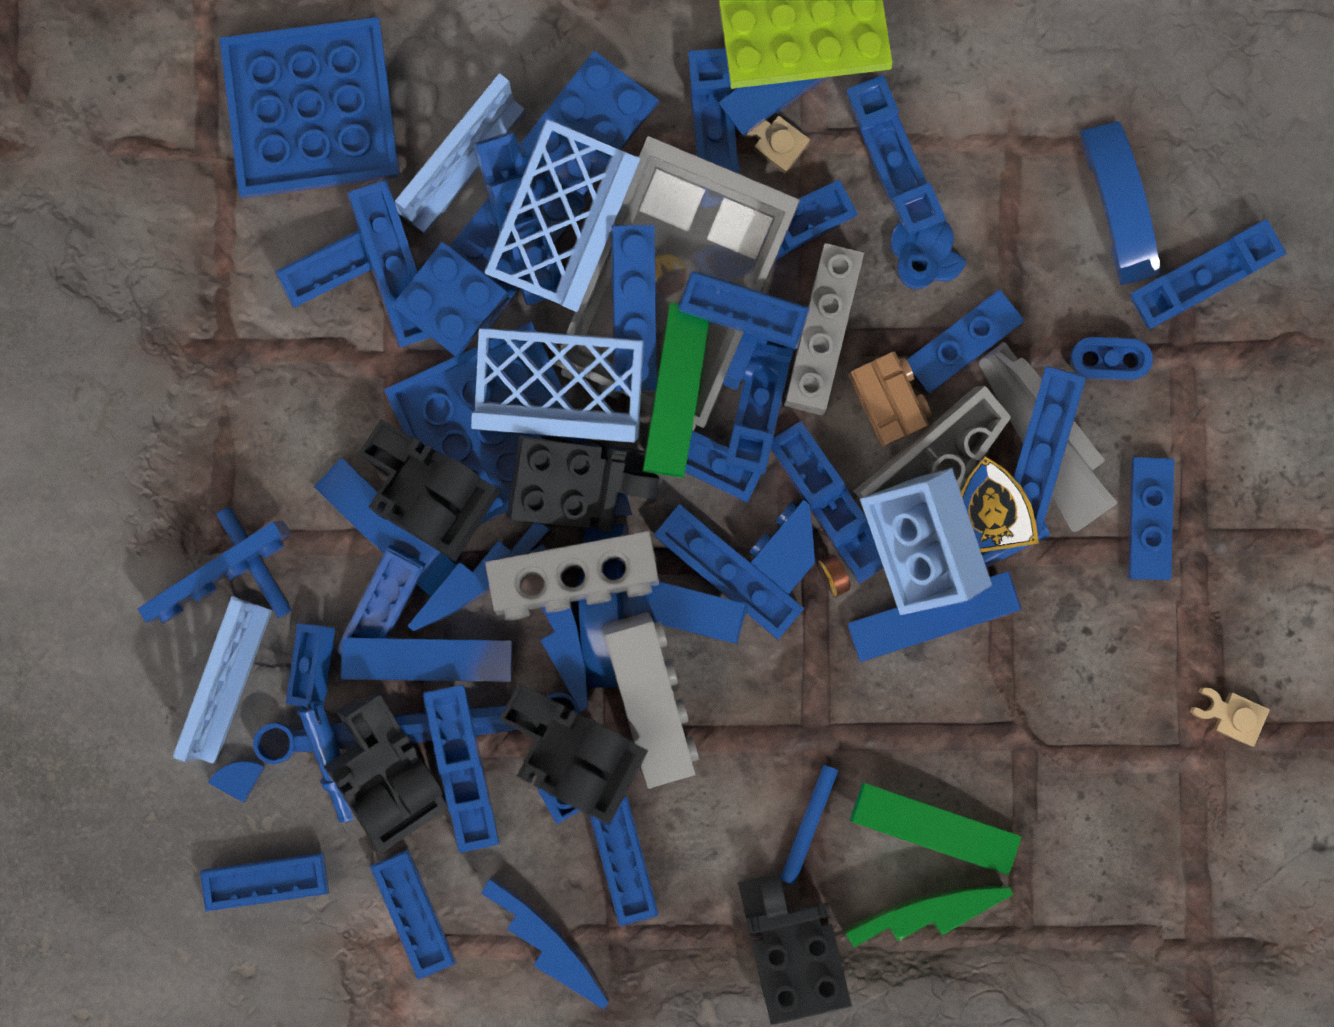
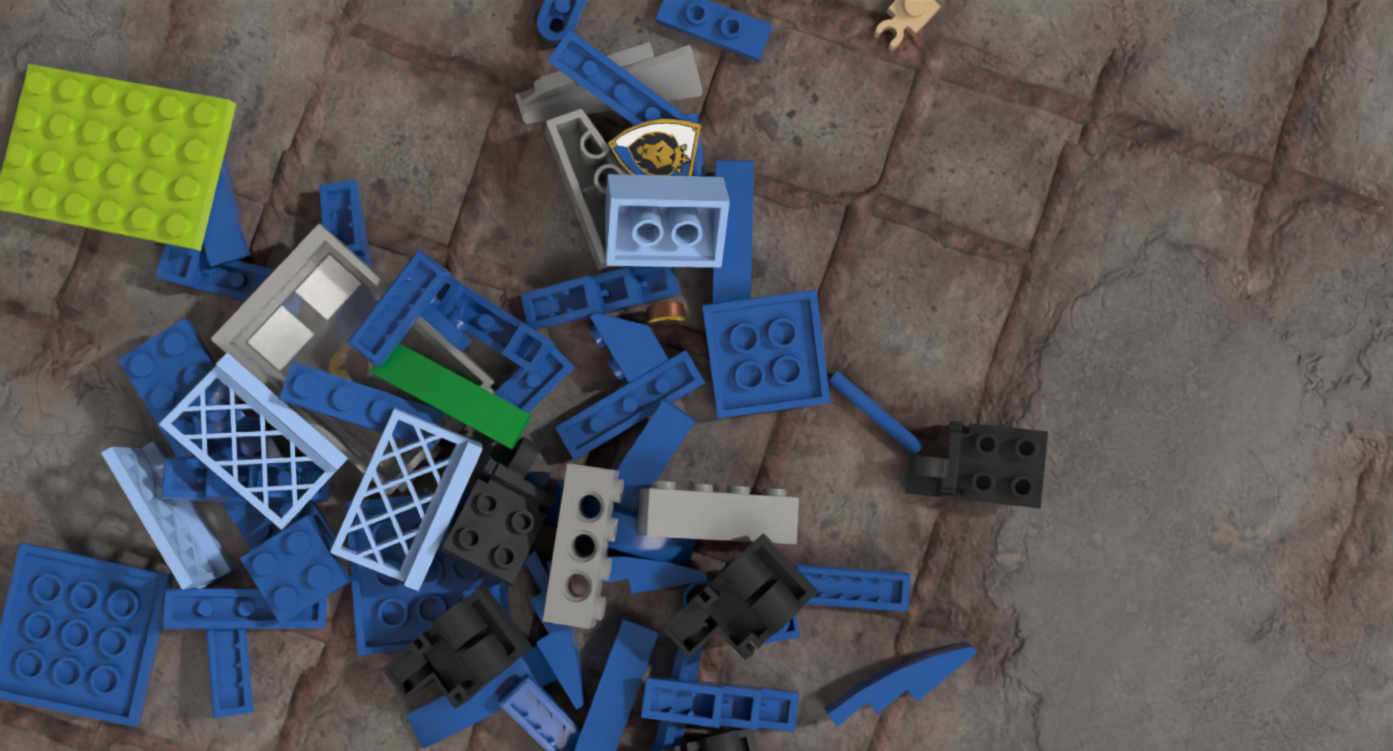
camera: 65 degrees left, 0 degrees up
tan plate [736,116,810,174] -> none
light grey brick [784,243,864,416] -> none
green slope [843,884,1014,948] -> none
blue slope [846,75,946,236] -> none
medium nougat brick [848,351,932,448] -> none
green slope [849,782,1022,875] -> none
blue plate [890,221,966,289] -> none
blue plate [907,290,1024,395] -> none
none -> blue plate [702,289,831,418]

